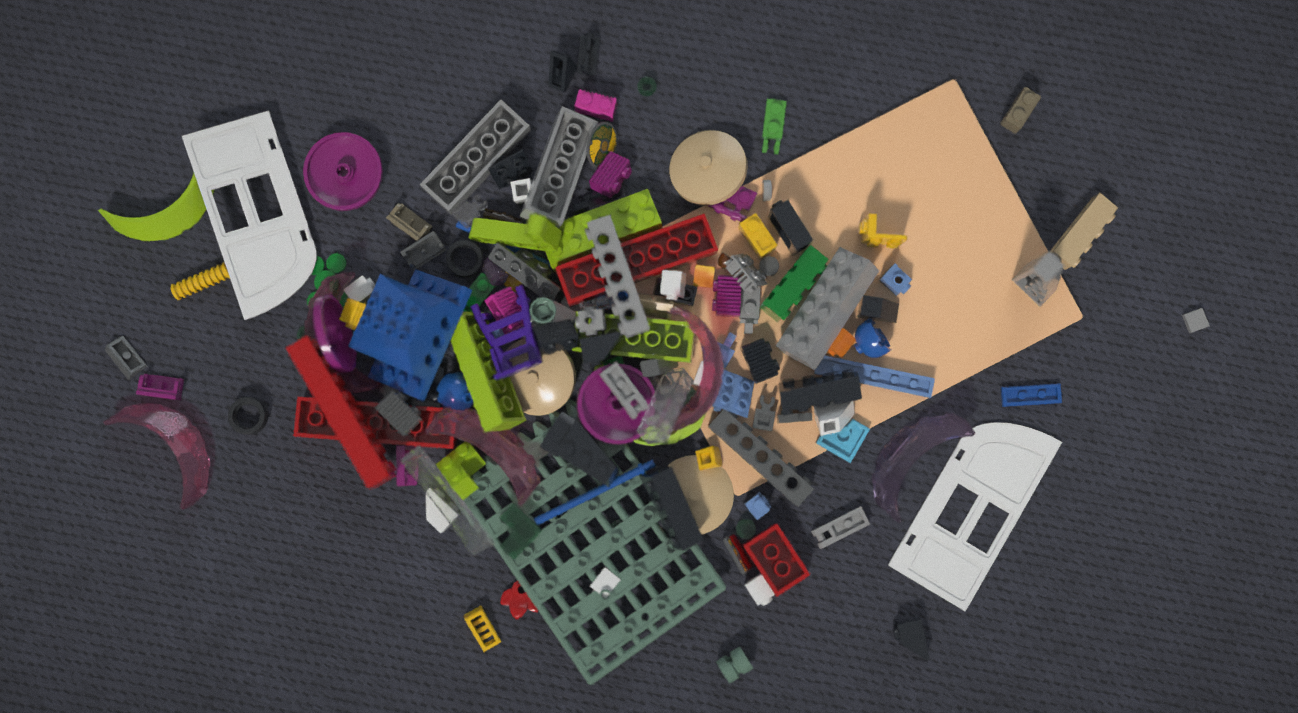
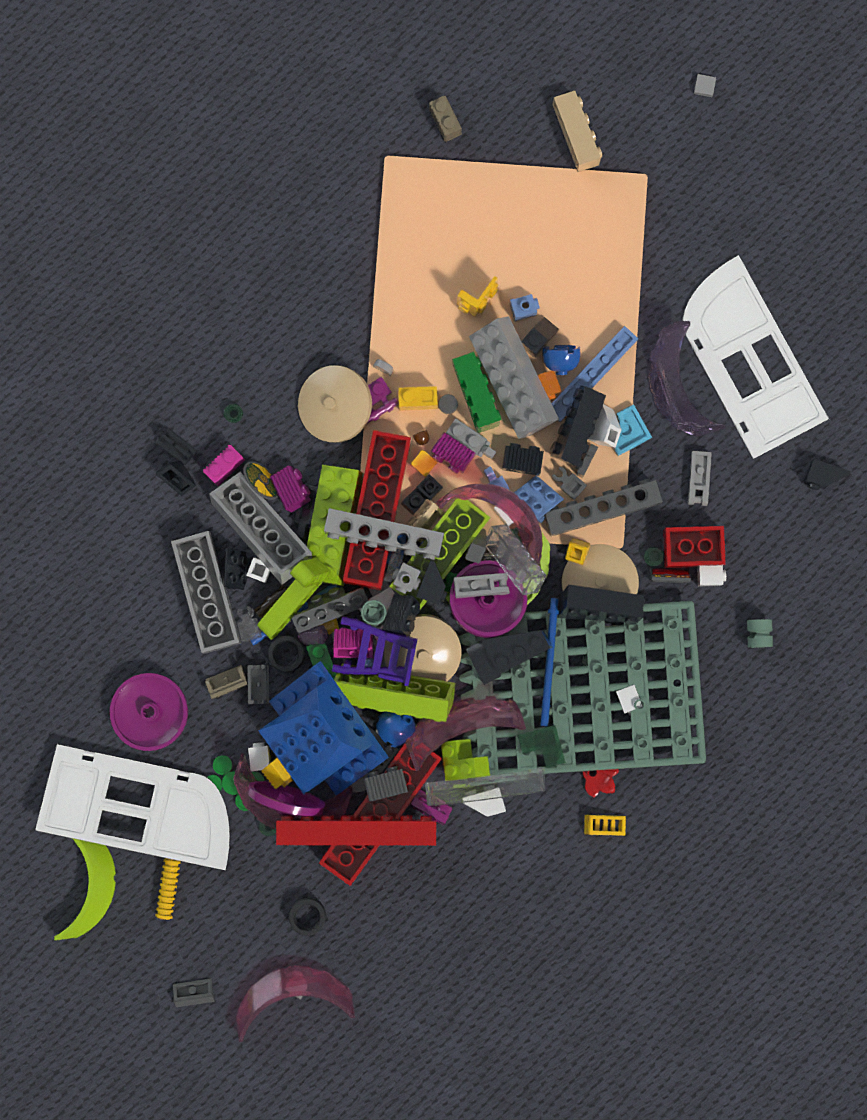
camera: 55 degrees left, 0 degrees up
magenta hinge [136,374,184,400] -> none
white brick [660,270,687,301] -> none
light grey hinge [725,253,768,294] -> none
medium blue brick [744,492,771,520] -> none
bright green hinge [762,99,786,154] -> none
black window [768,200,813,256] -> none
blue tile [1000,384,1062,407] -> none
light grey wedge [1012,252,1064,307] -> none

